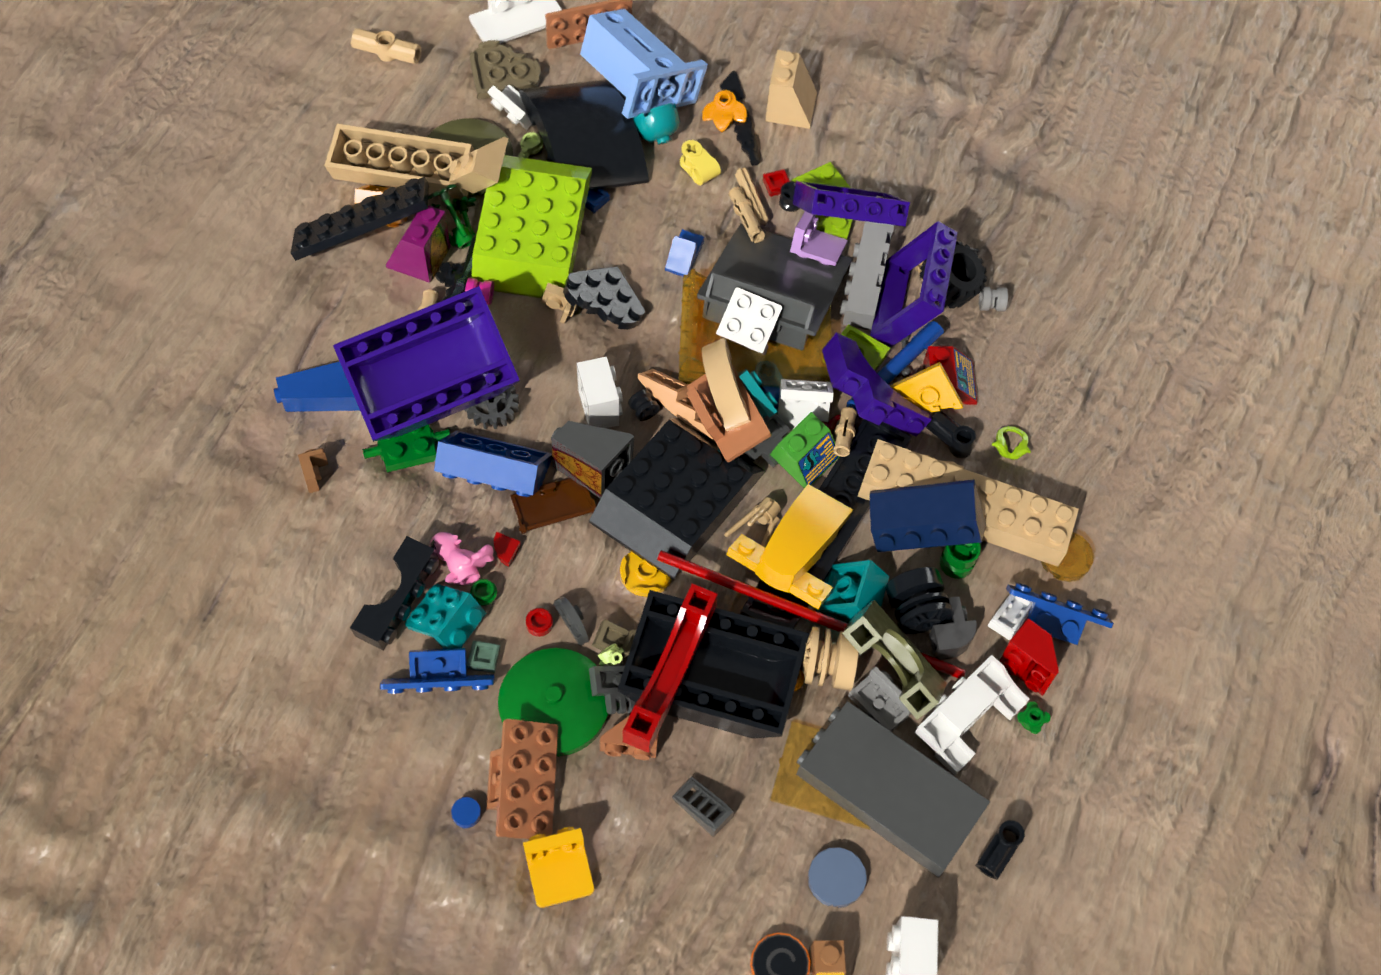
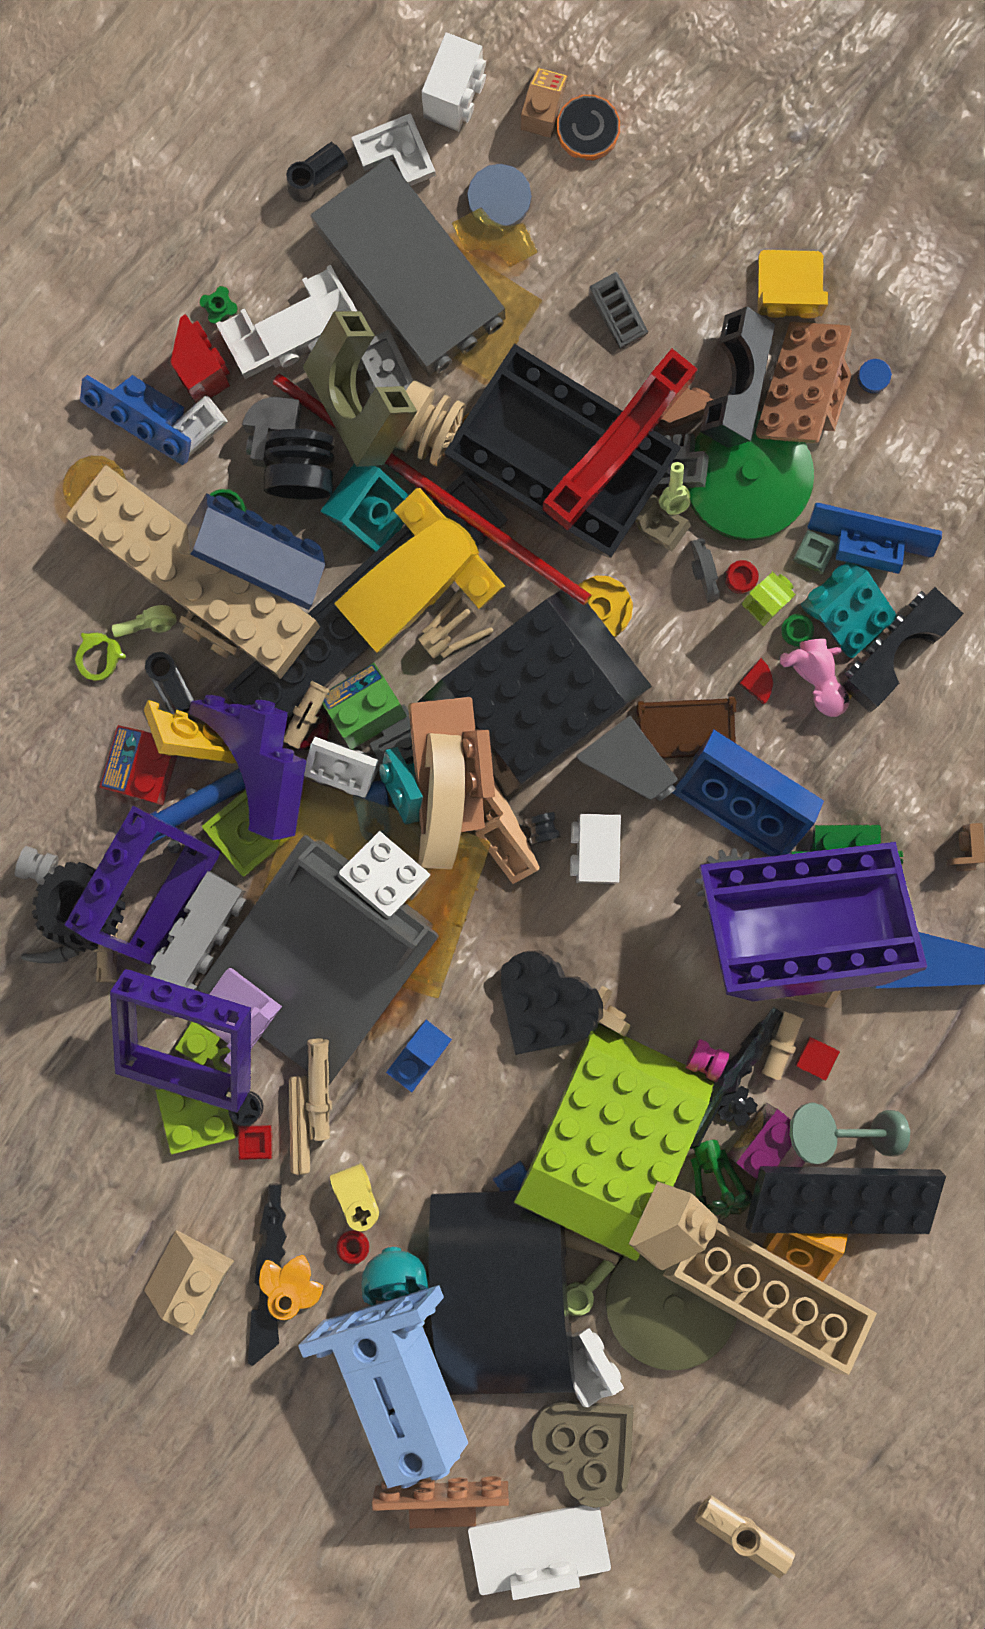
camera: 160 degrees left, 25 degrees up
none -> yellowish green plate [112,605,177,637]
none -> red plate [336,1230,370,1264]
none -> white plate [351,113,436,186]
none -> clear yellow tile [452,207,539,268]
none -> black arch [700,306,775,448]
none -> lime arch [741,571,796,626]
none -> sand green piece [790,1102,910,1165]
none -> red tile [795,1036,840,1081]

